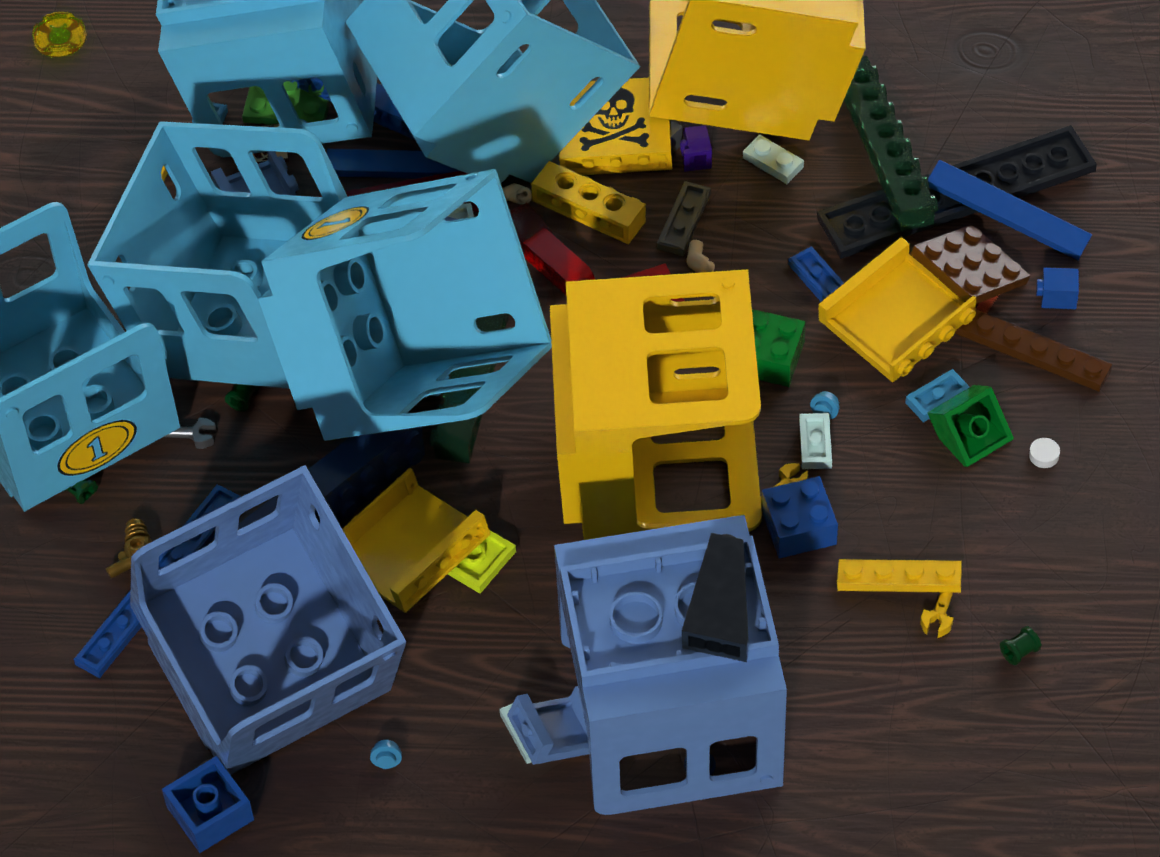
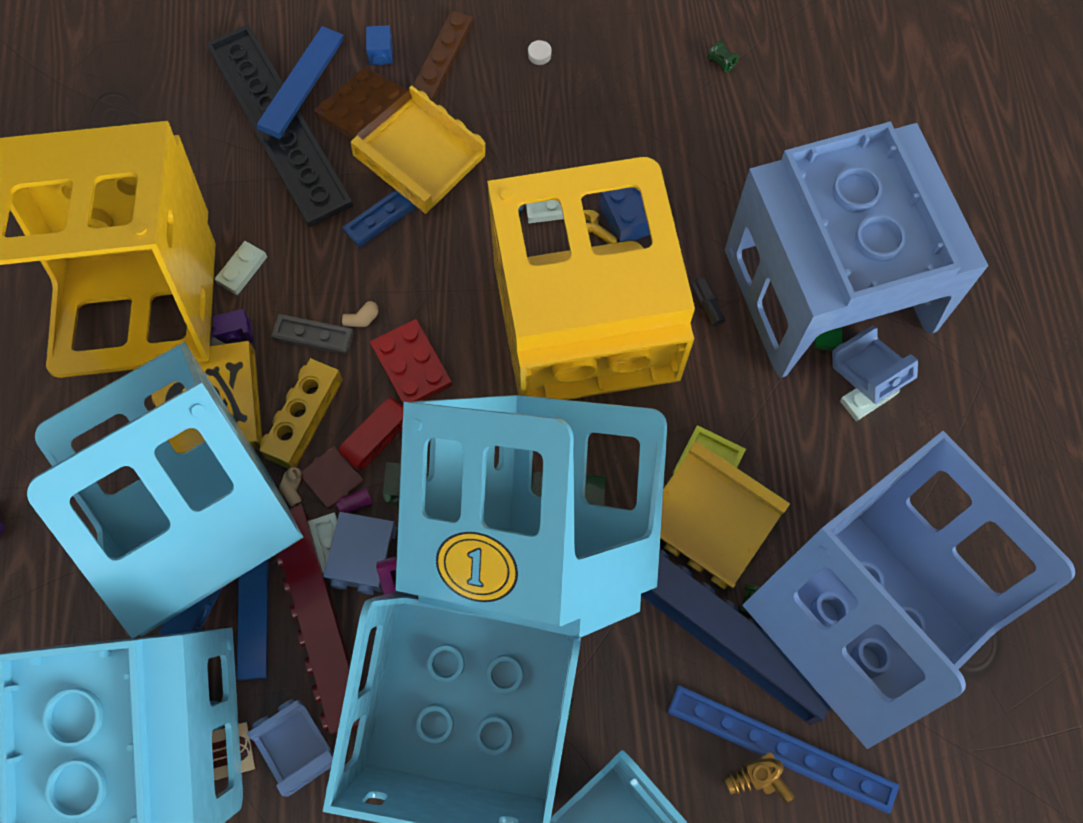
camera: 100 degrees left, 15 degrees up
blue brick [162,756,254,853] -> none
flat silver bar [164,418,217,449] -> none
dark azure plate [370,740,402,769] -> none
black slope [682,533,749,662] -> none
green brick [752,309,806,387] -> none
yellow plate [837,559,962,593] -> none
clear green brick [844,55,938,231] -> none
dark azure plate [905,369,969,423] -> none
yellow bar [920,592,953,638] -> none
green slope [927,385,1014,467] -> none

